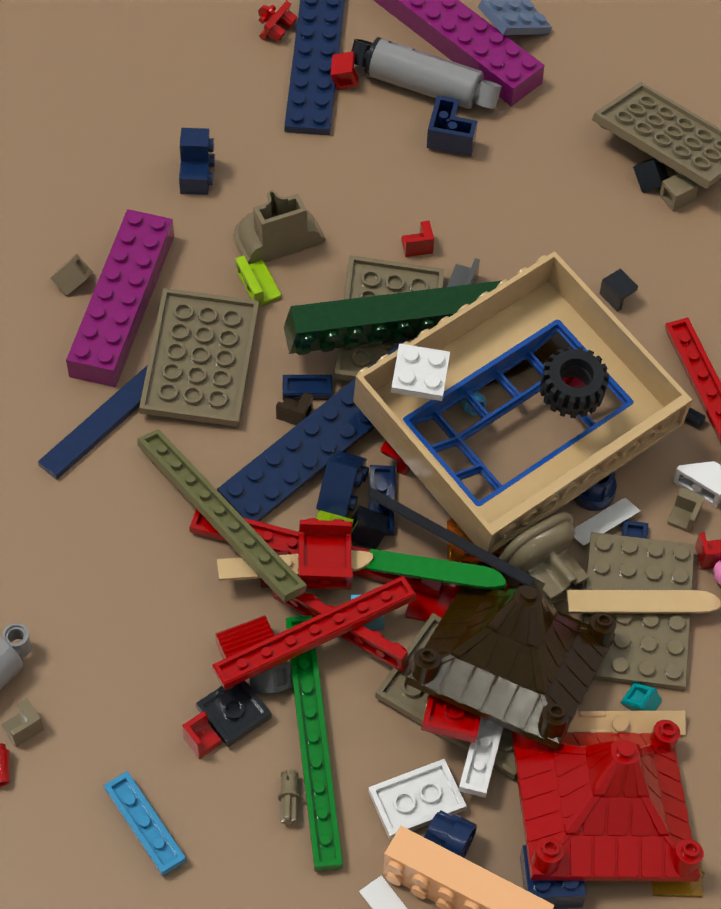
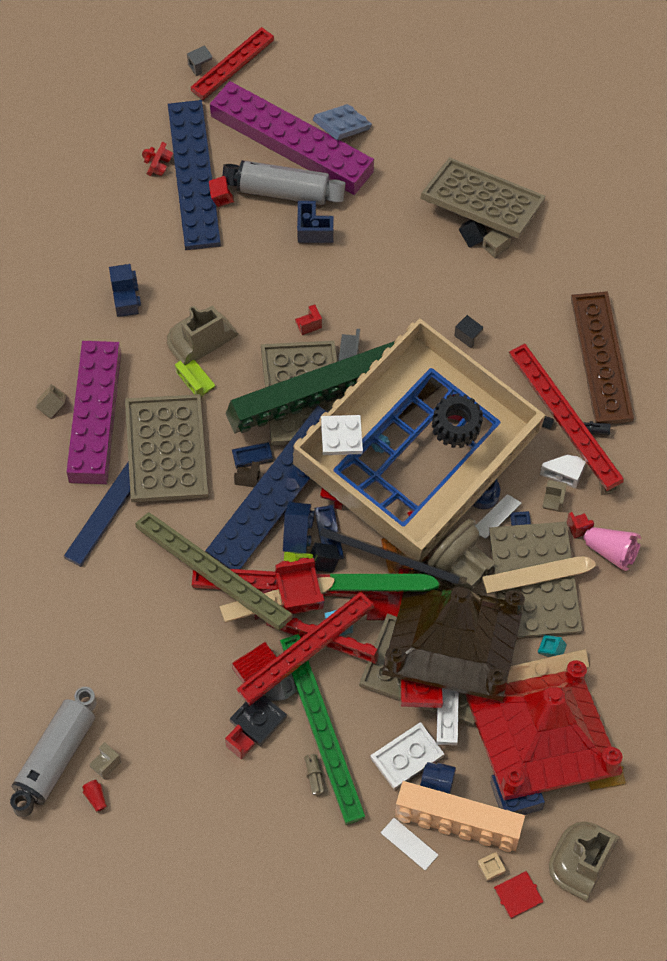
camera: 10 degrees left, 5 degrees up
dark azure plate [104,771,186,877] -> none

